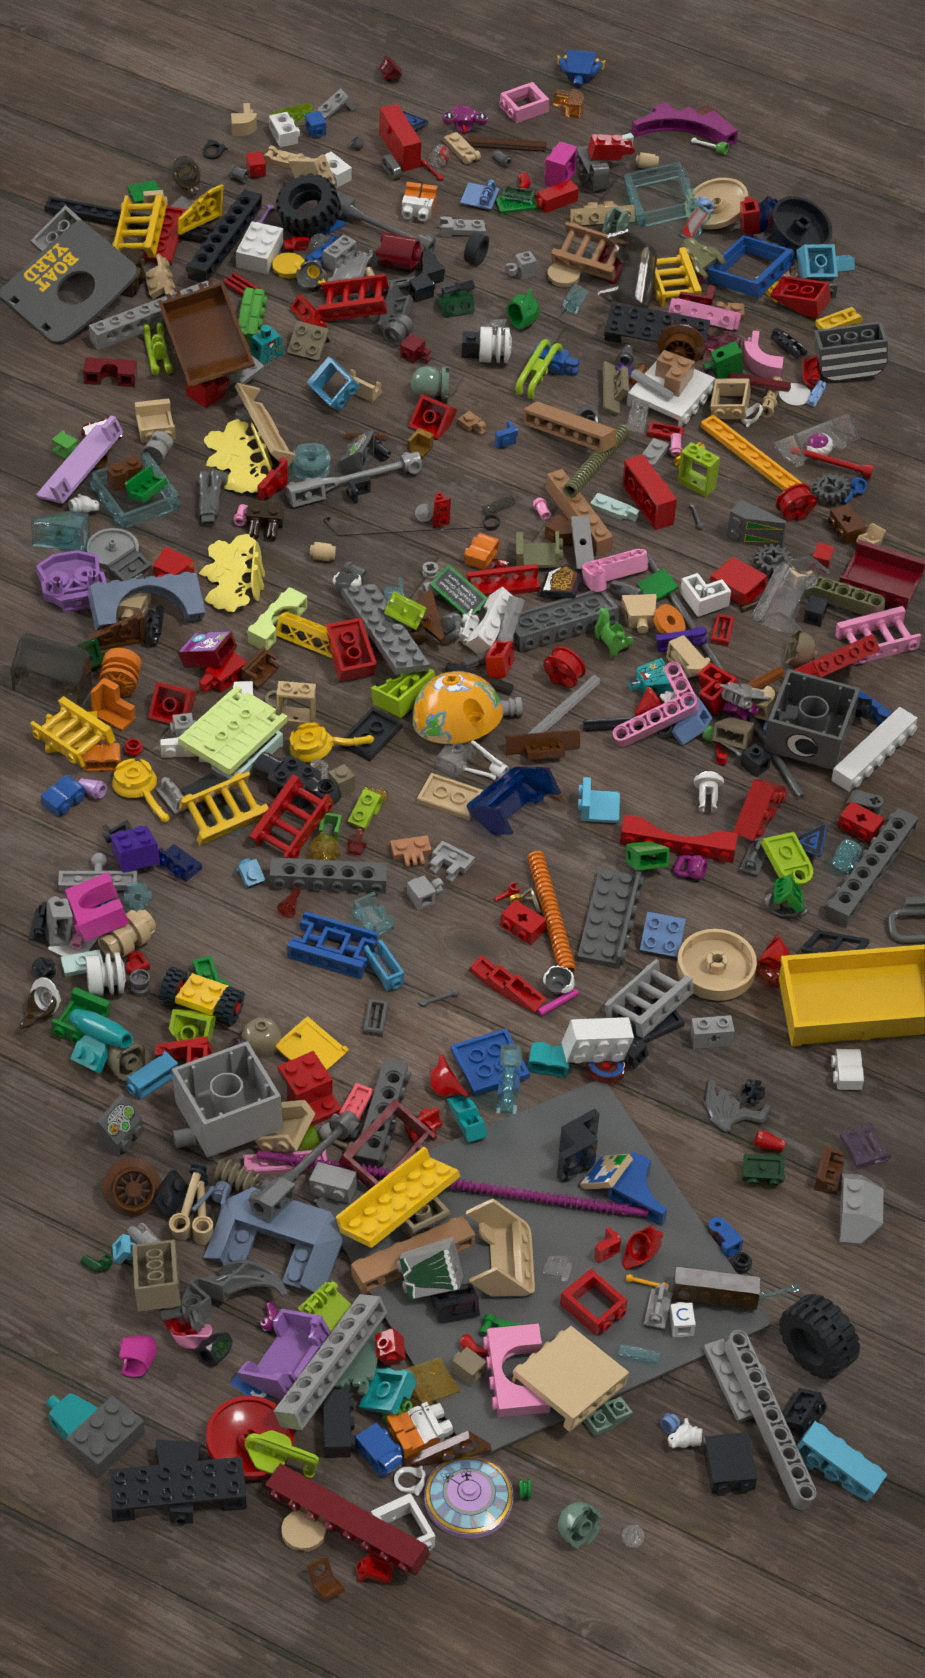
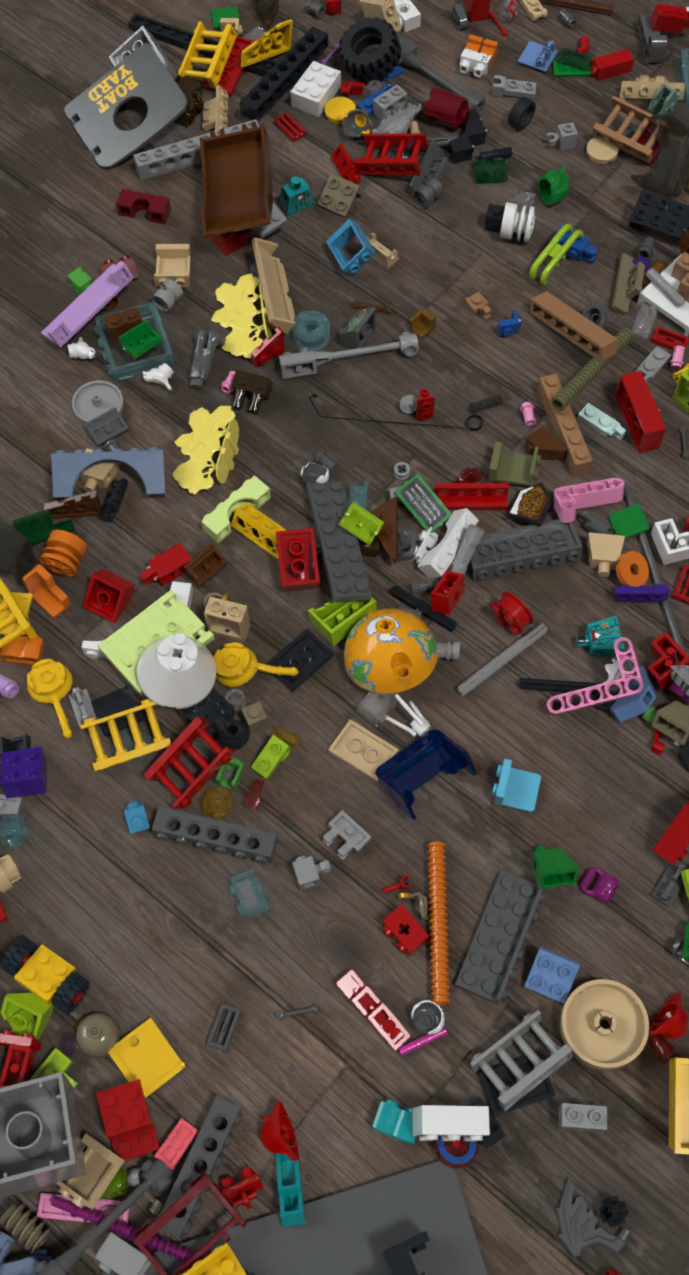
camera: 15 degrees right, 15 degrees up
clear light blue slope [31,511,90,552] -> none
medium lavender brick [36,550,107,613] -> none
red plate [124,738,143,756] -> none
lime piece [143,323,173,376] -> none
red torso [153,547,194,577] -> none
clear blue bracket [158,844,202,882] -> none
light grey brick [170,713,196,738] -> none
dark red brick [178,631,237,668] -> none
green hinge [192,956,230,986] -> none
bright green brick [238,288,268,346] -> none
clear red cone [277,888,301,918] -> none
blue fence [288,912,378,980] -> none
tan brick [310,542,336,562] -> none
black bracket [346,475,371,504] -> none
dark azure window [364,939,404,992] -> none
black axle [374,439,391,461] -> none
nougat hinge [390,835,432,867] -> none
dark red brick [400,333,431,364] -> none
red slope [408,394,458,439] -> none
sand green tile [410,366,449,401] -> none
blue plate [450,1028,530,1096] -> none
orange brick [464,533,500,570] -> none
clear light blue brick [496,1044,522,1114] -> none
reddish brown bracket [505,729,580,761] -> none
dark pink brick [544,142,577,187] -> none
clear light blue brick [562,283,589,314] -> none
light grey tile [571,515,594,570] -> none
bright green hair [595,608,633,658] -> none
red arch [620,815,738,863] -> none
red hat [634,687,662,717] -> none
tan piece [666,635,710,678] -> none
white piece [694,771,724,813] -> none
none -> white cone [137,633,216,709]
none -> white animal [143,363,174,391]

